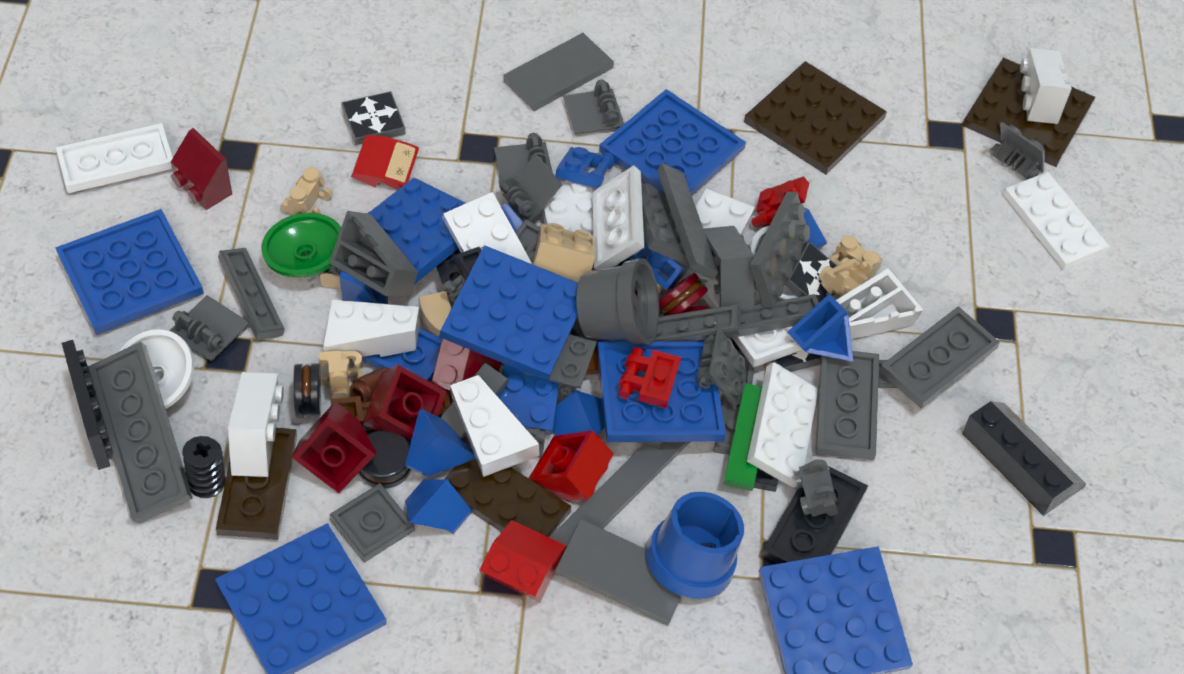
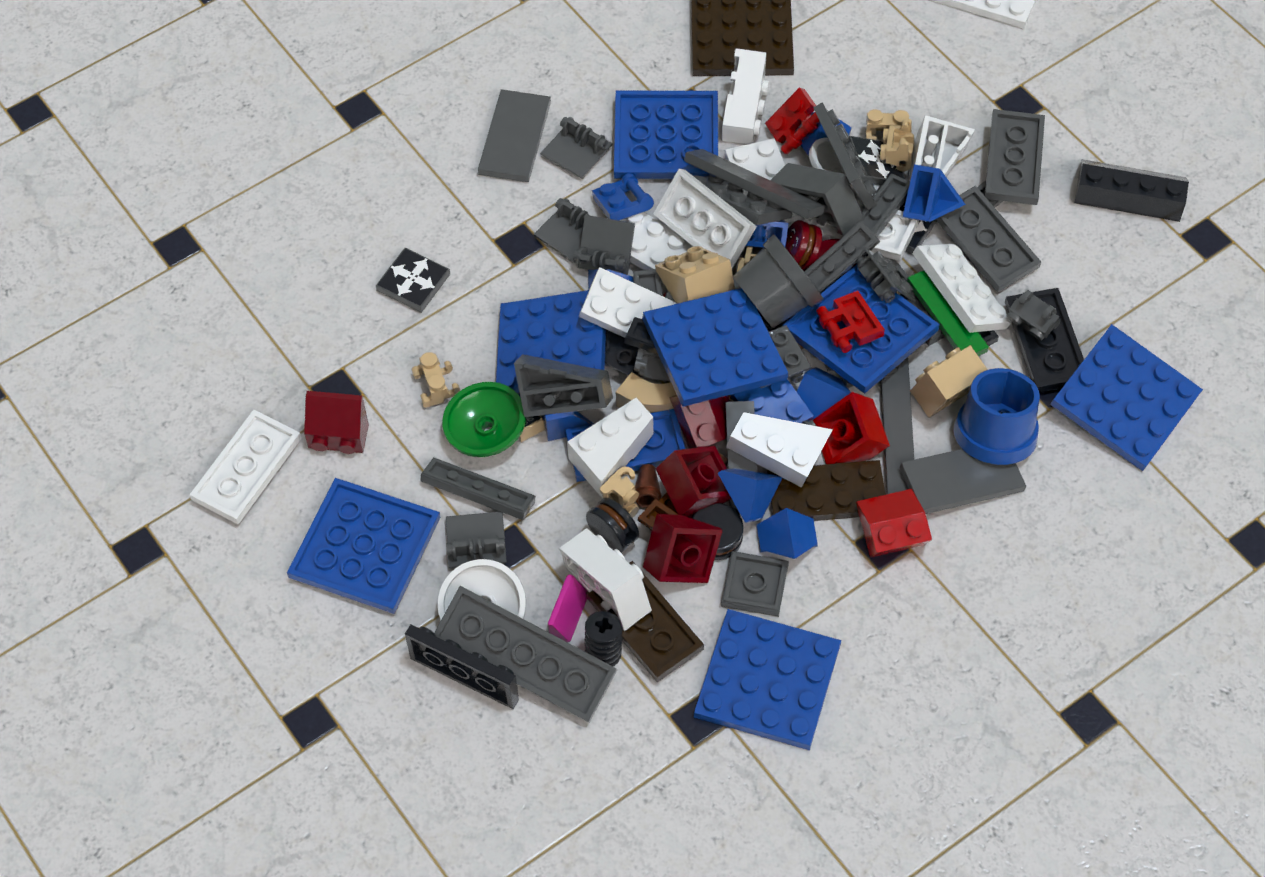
camera: 35 degrees left, 5 degrees up
red slope [351,135,420,190] -> none
none -> dark pink slope [548,574,587,642]
none -> white wedge [722,49,769,144]
none -> tan brick [910,345,988,418]

